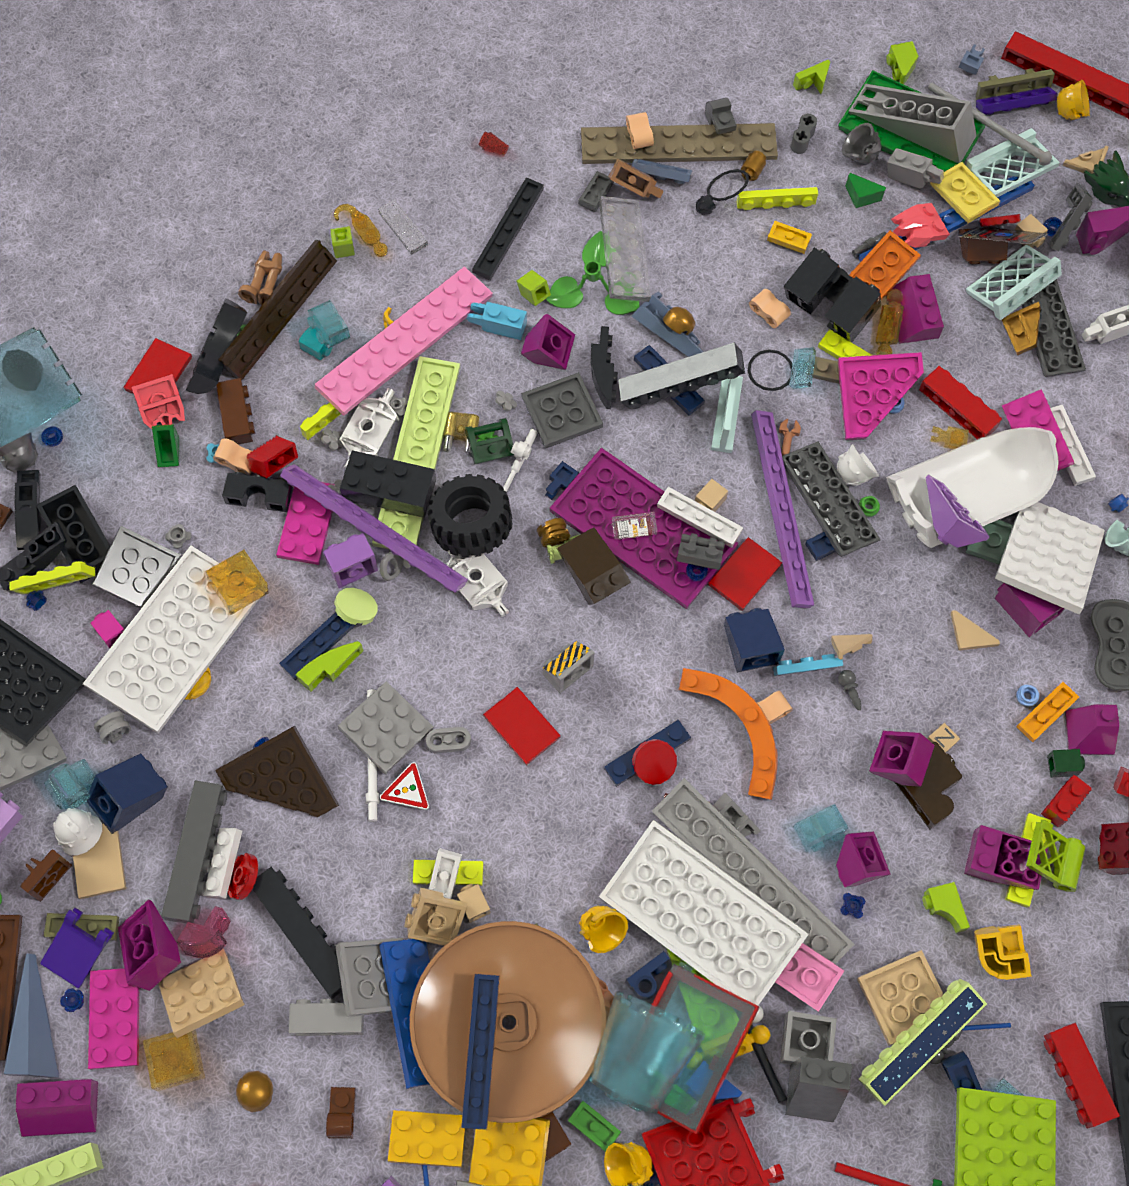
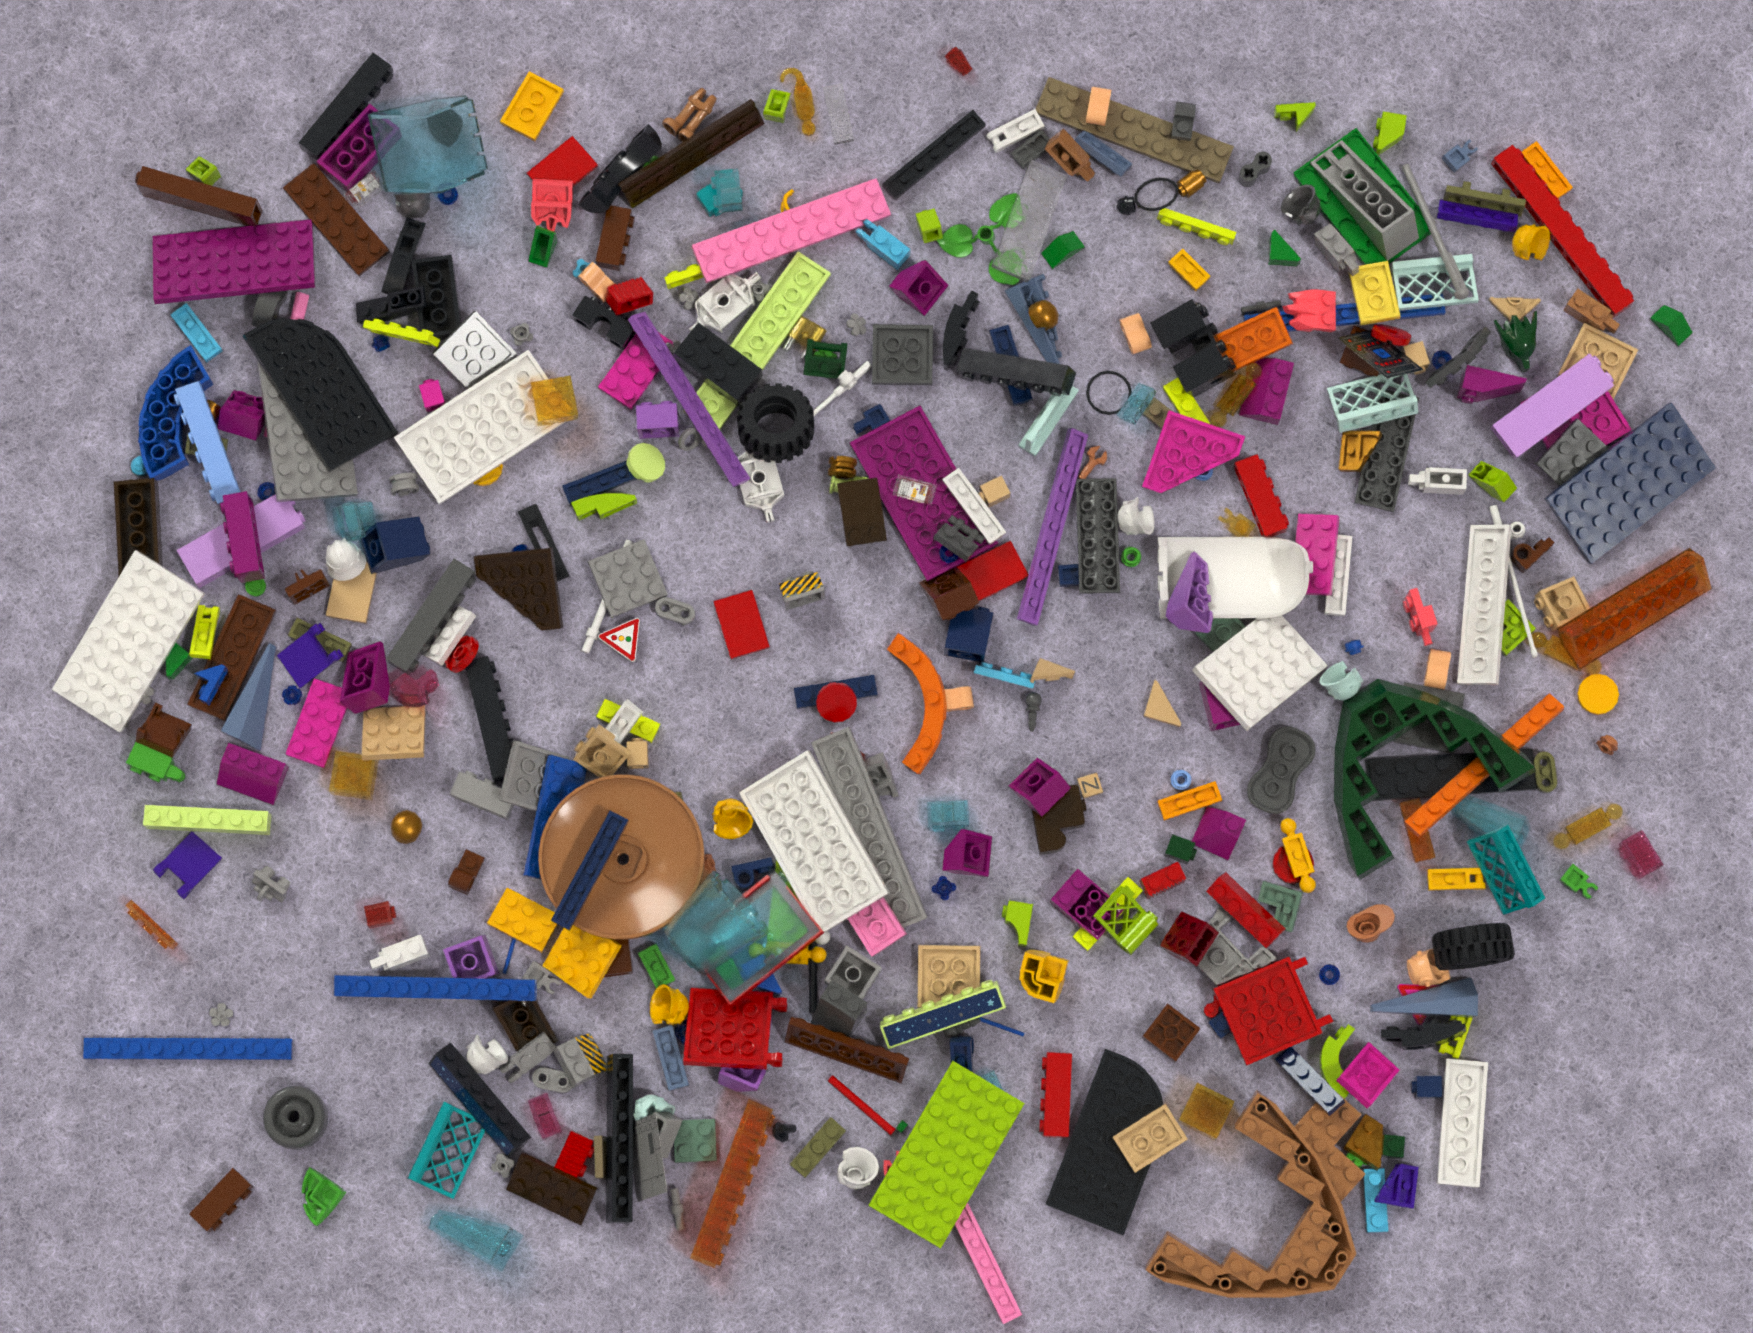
camera: 25 degrees right, 10 degrees up
none -> yellow plate [500,71,564,141]
none -> black container [518,504,570,581]
none -> reddish brown plate [784,1017,909,1084]
none -> reddish brown slope [919,567,979,620]
none -> white plate [986,109,1045,153]
none -> green slope [1041,231,1085,269]
none -> light orange plate [1522,141,1573,199]

